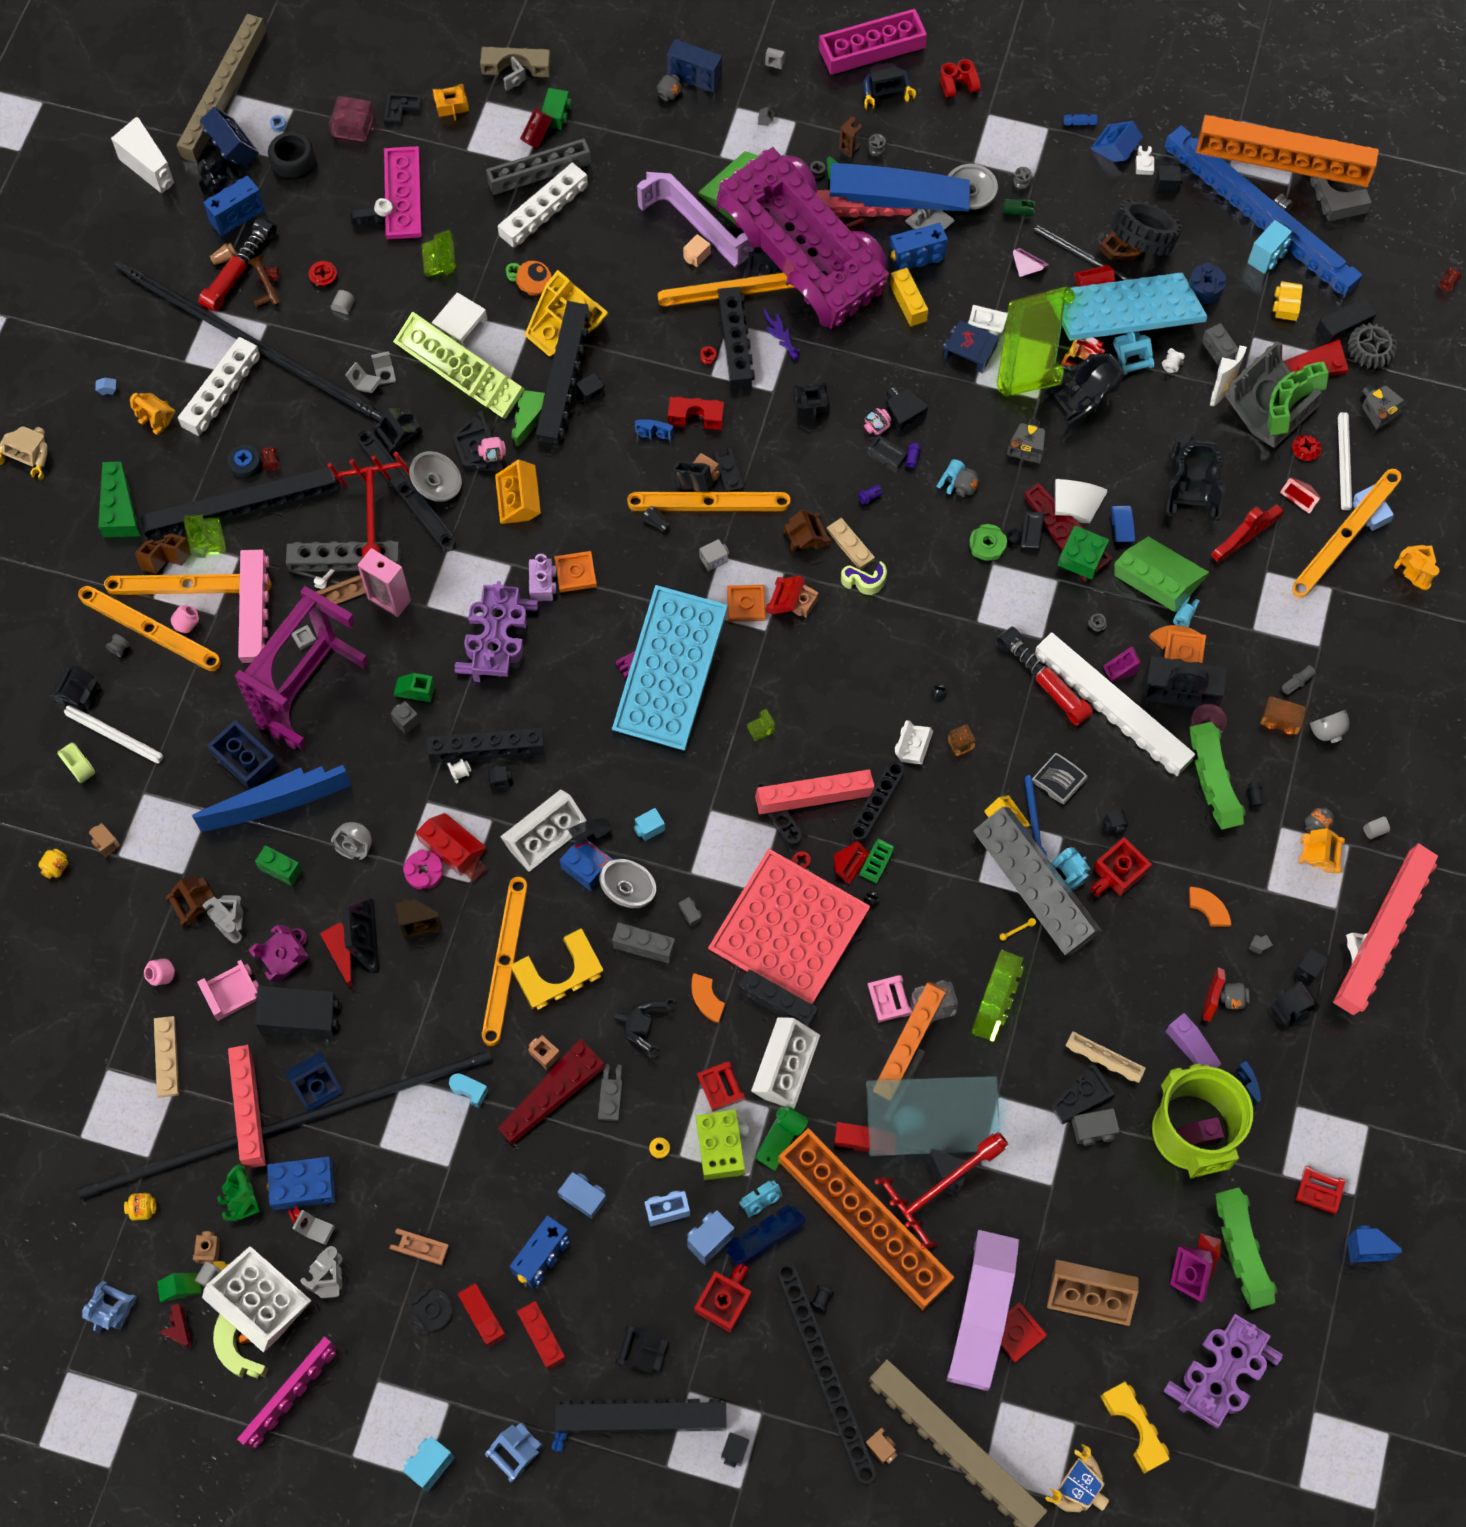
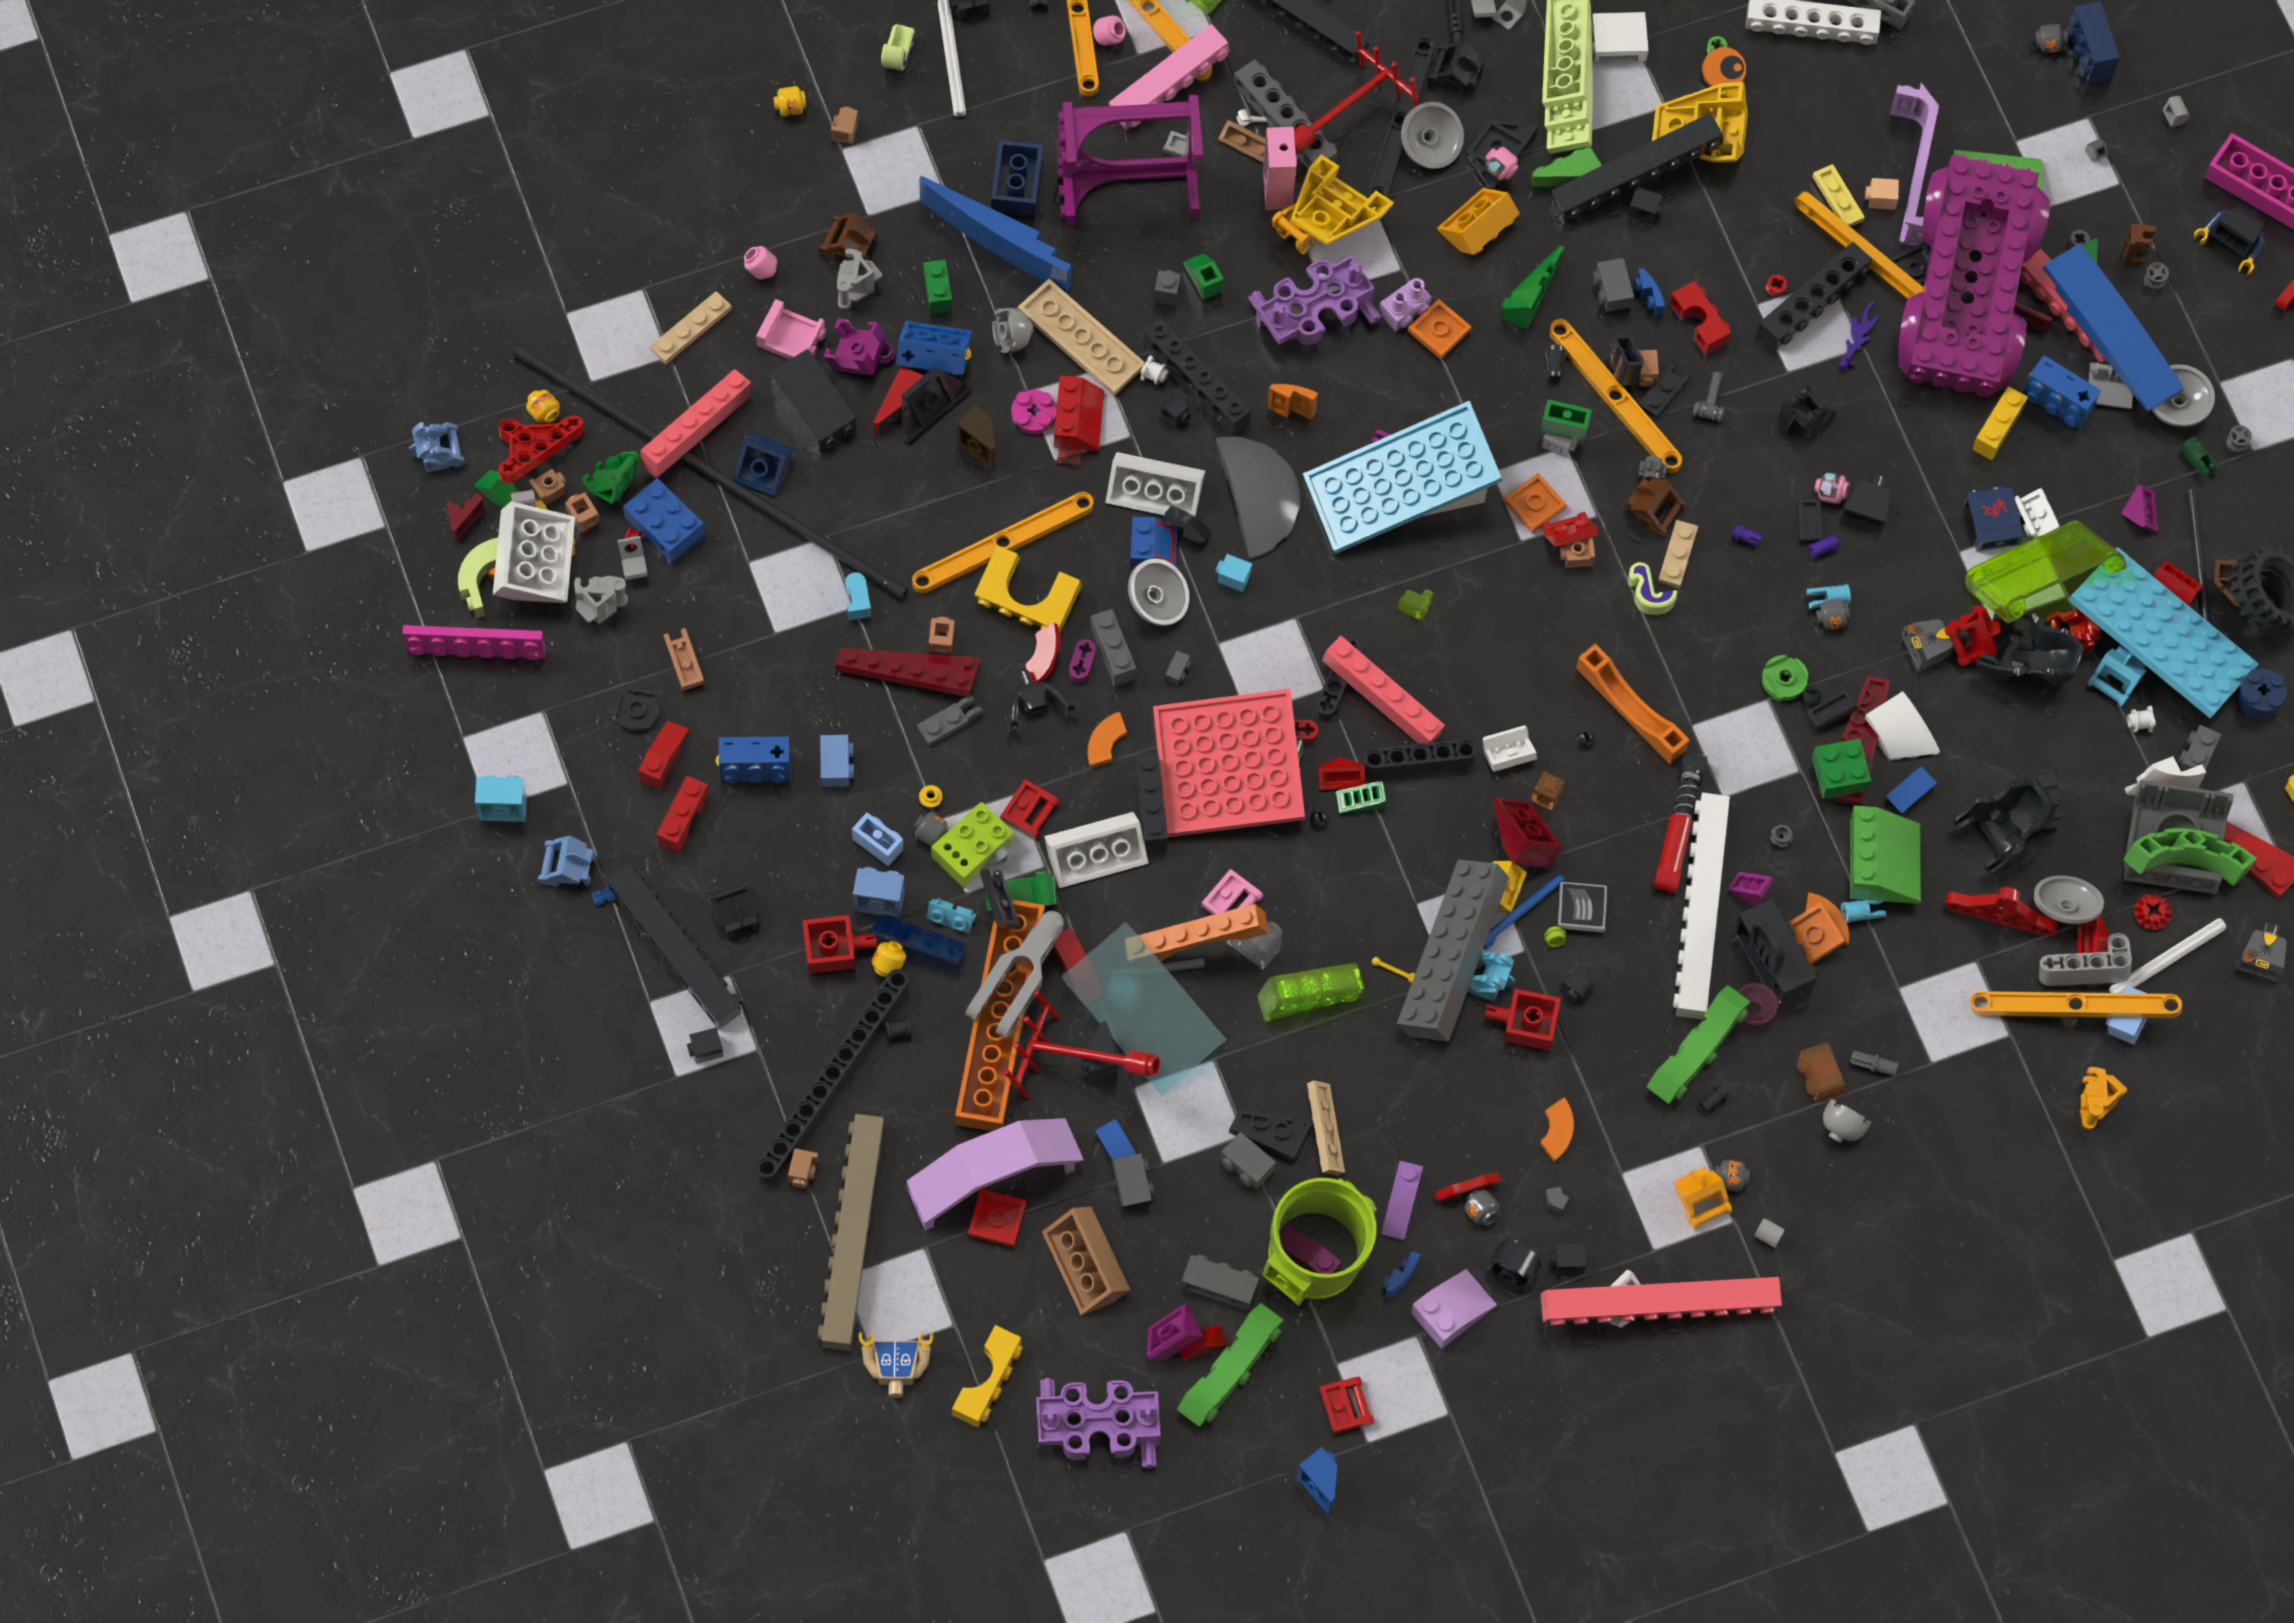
camera: 50 degrees right, 0 degrees up
none -> red beam [498,416,584,483]
none -> nougat brick [565,492,600,533]
none -> yellow head [872,941,906,977]
none -> blue piece [896,321,972,375]
none -> dark grey head [914,812,949,847]
none -> light grey piece [965,911,1064,1039]
none -> black hinge [980,869,1020,929]
none -> tan plate [1018,279,1145,396]
none -> tile [1025,623,1061,682]
none -> magenta beam [1069,639,1096,683]
none -> blue slope [1095,1119,1136,1160]
none -> dark grey brick [1112,1153,1154,1206]
none -> dark grey brick [1181,1255,1259,1311]
none -> dark grey brick [1216,437,1301,560]
none -> orange slope [1267,384,1318,420]
none -> light orange piece [1272,203,1319,255]
none -> yellow wedge [1290,154,1394,246]
none -> lavender slope [1411,1269,1497,1349]
none -> dark red slope [1493,797,1562,868]
none -> green wedge [1501,245,1564,329]
none -> green brick [1541,399,1592,441]
none -> lime plate [1544,926,1566,948]
none -> orange arch [1576,644,1690,764]
none -> dark grey brick [1593,258,1634,312]
none -> dark grey gear [1638,456,1667,482]
none -> dark grey piece [1693,372,1725,422]
none -> light yellow plate [1812,164,1865,227]
none -> red piece [1944,606,2001,666]
none -> light grey dish [2034,876,2104,924]
none -> light grey beam [2039,933,2132,986]

